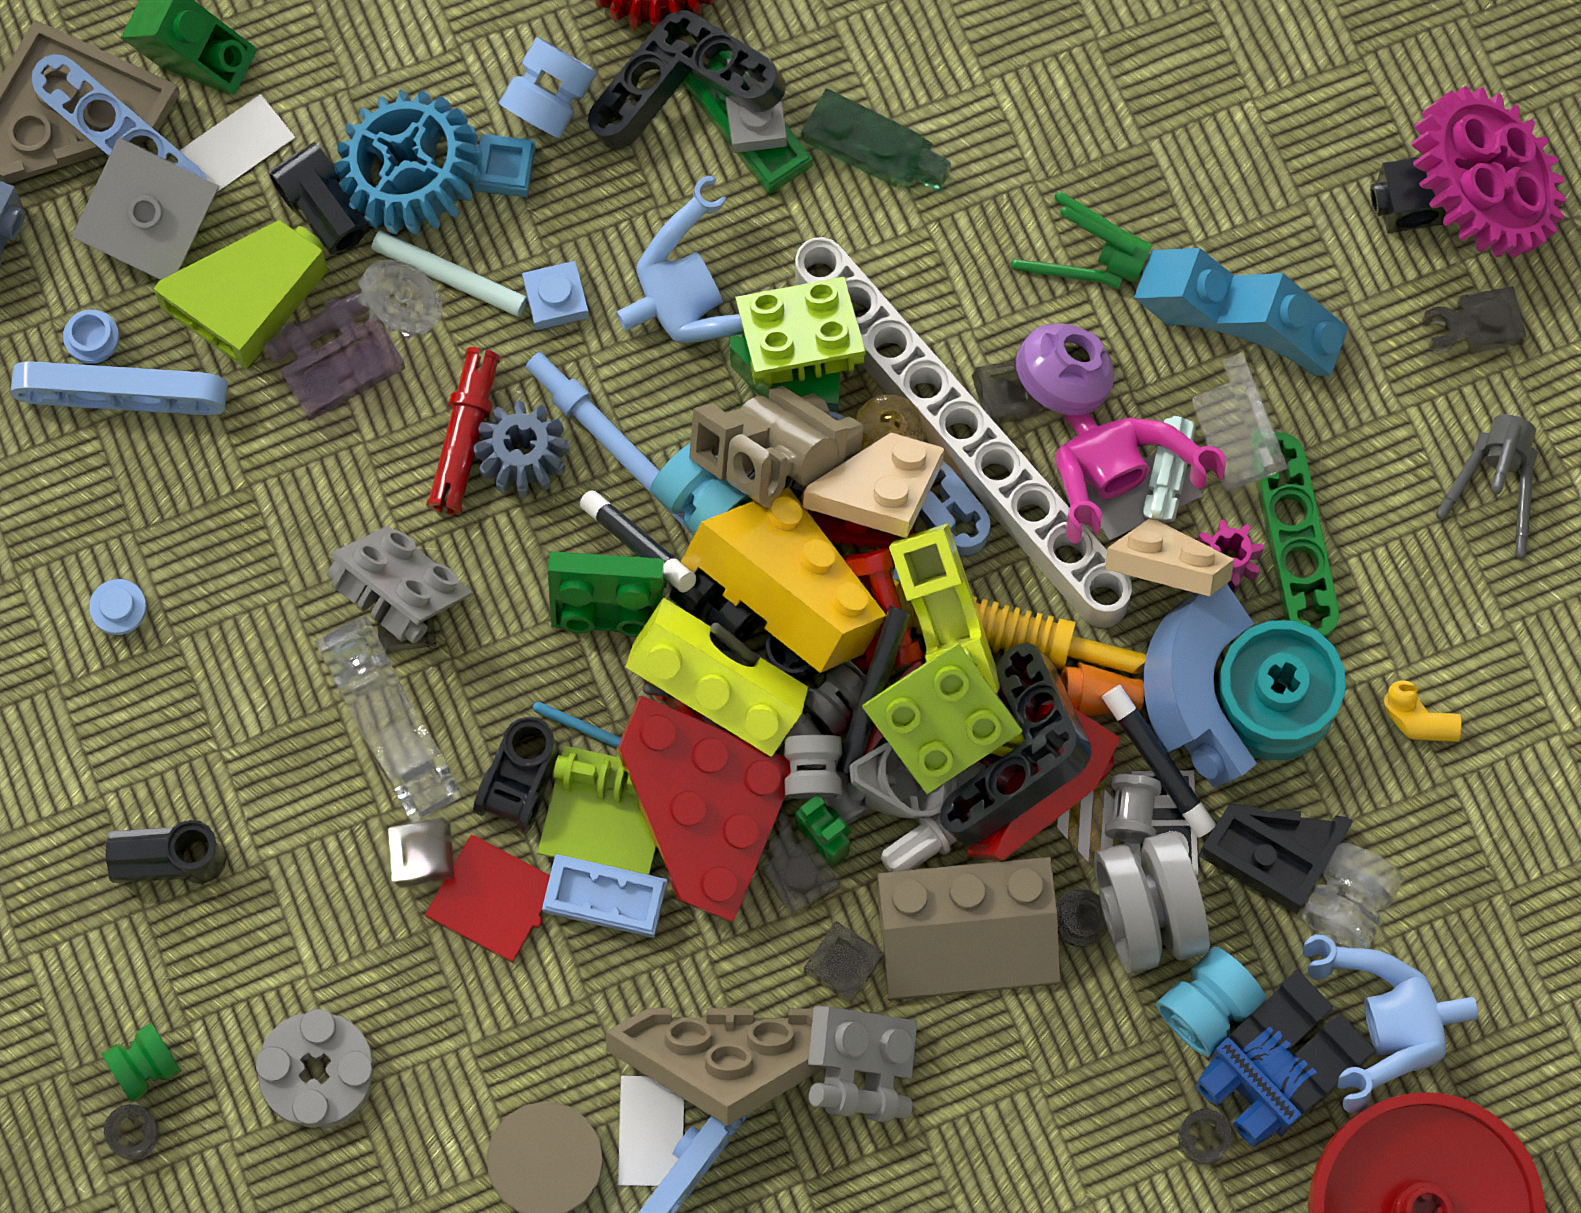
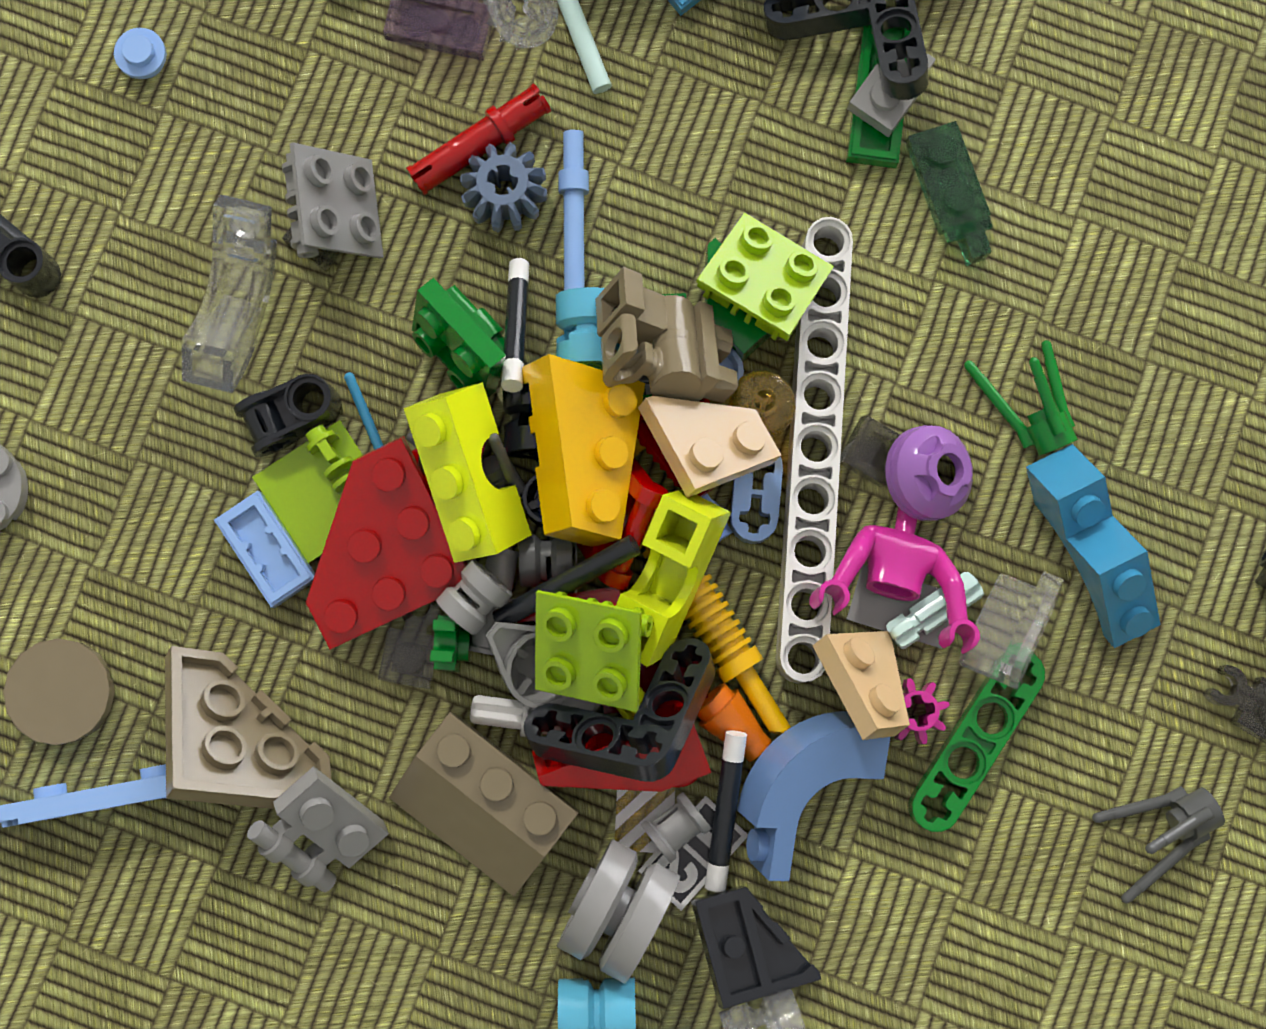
camera: 40 degrees right, 10 degrees up
clear smoke plate [389,817,454,888] -> none
red piece [425,834,550,963] -> none
light blue plate [522,261,589,331] -> none
light blue piece [616,176,744,343] -> none
white sticker [618,1076,684,1186] -> none
clear smoke plate [804,921,884,1004] -> none
clear smoke plate [1056,889,1108,947] -> none
teal wheel [1214,621,1345,761] -> none
yellow arm [1384,680,1461,742] -> none

